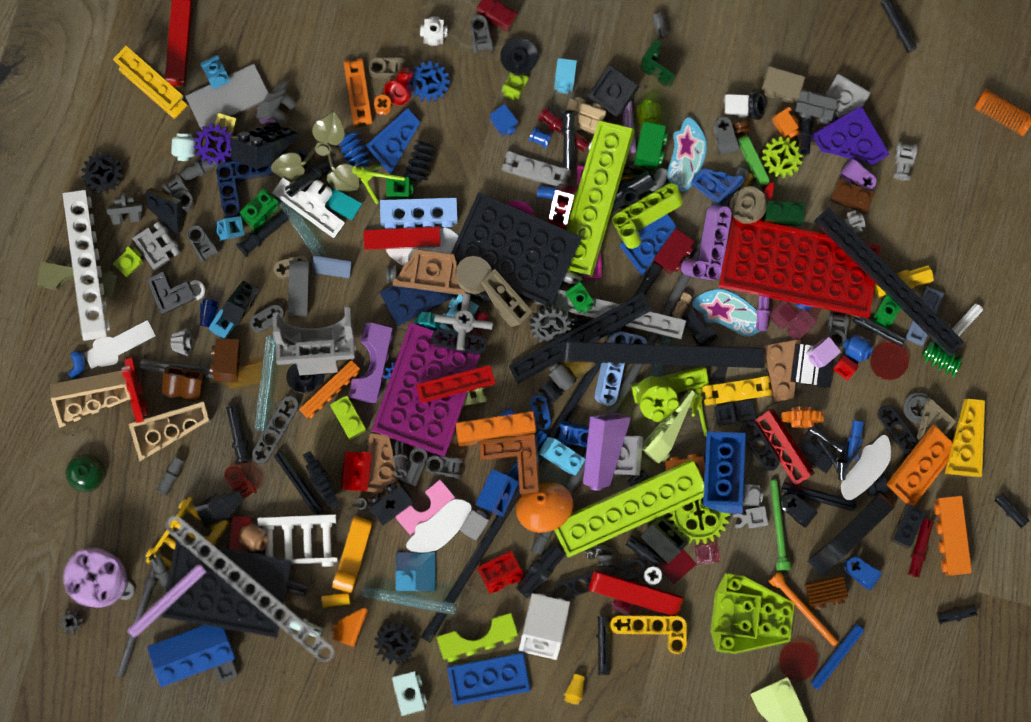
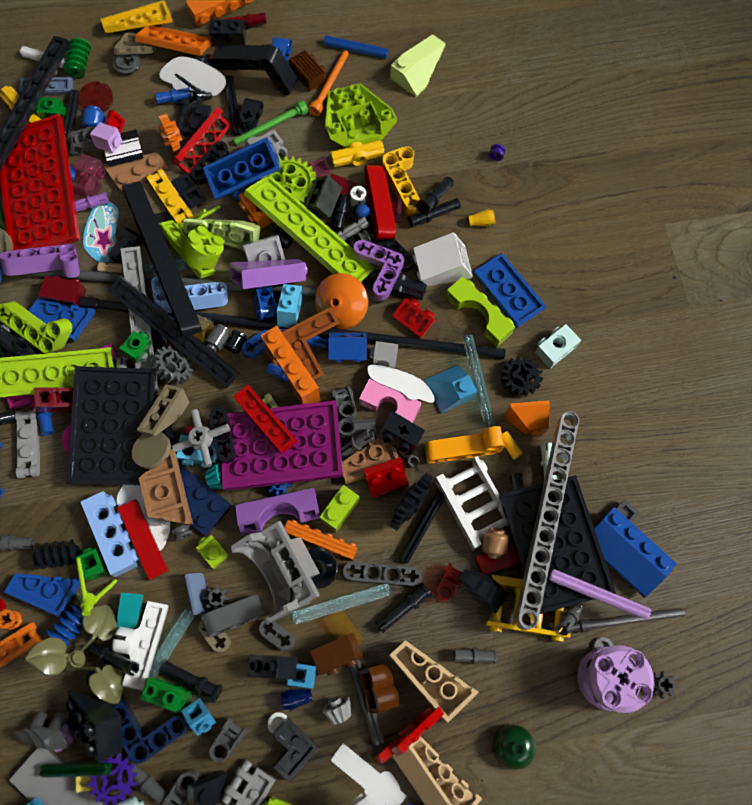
camera: 110 degrees left, 10 degrees down
clear red tile [779,642,818,681] -> none
black beam [877,406,918,455] -> none
none -> dark grey pin [0,535,34,551]
none -> dark green axle [39,762,112,778]
none -> lime bracket [196,535,229,569]
none -> dark grey gear [203,585,230,610]
none -> yellow piece [330,140,385,168]
none -> light grey axle [336,217,369,241]
none -> medium lavender beam [353,240,404,300]
none -> blue hinge [356,203,371,218]
none -> black pin [416,177,454,215]

